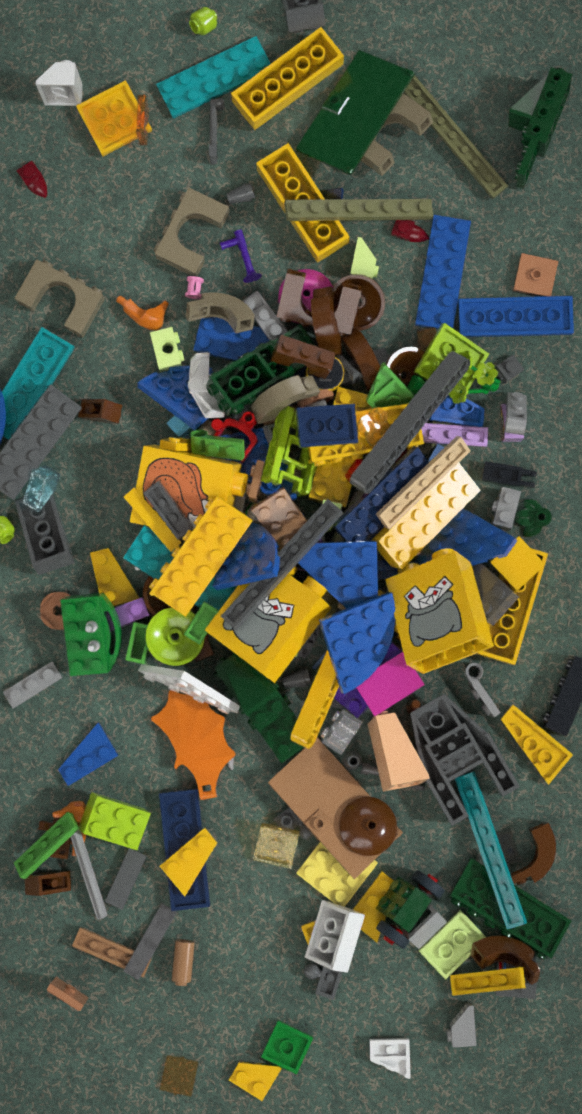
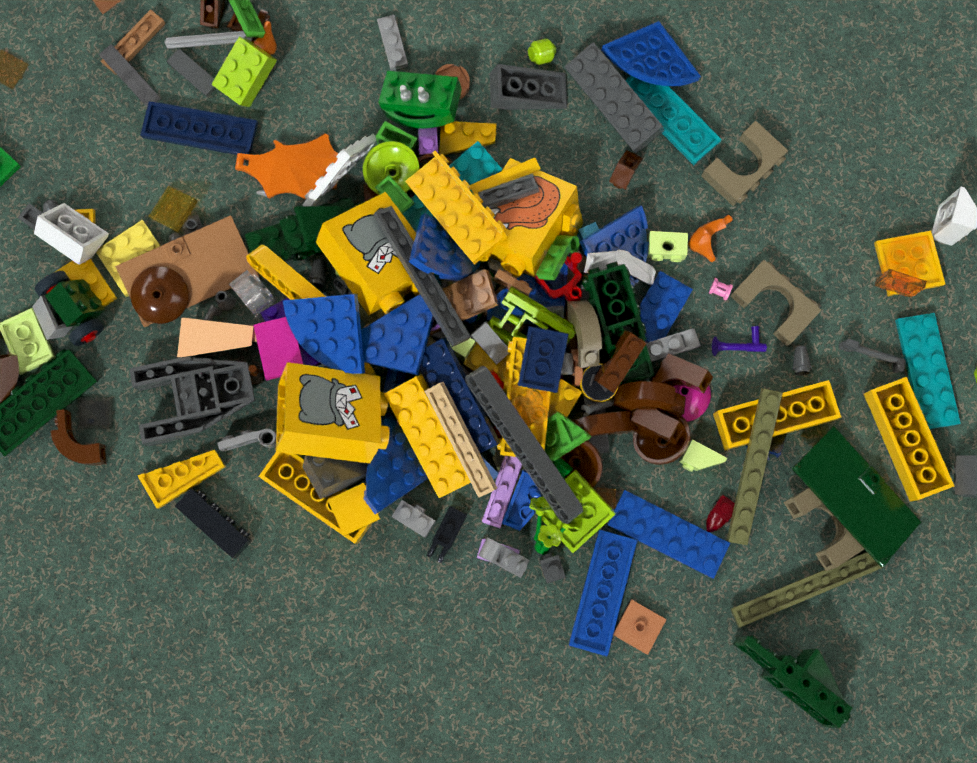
camera: 105 degrees right, 5 degrees down
dark red plate [16,160,47,198] -> none
clear light blue slope [22,465,61,512] -> none
blue wing [58,722,119,786] -> none
yellow wing [160,828,218,896] -> none
medium nougat brick [172,939,195,986] -> none
dark tan arch [186,292,255,333] -> none
teal plate [455,772,527,929] -> none
dark green plate [514,499,552,537] -> none
none -> light grey tile [471,322,509,364]

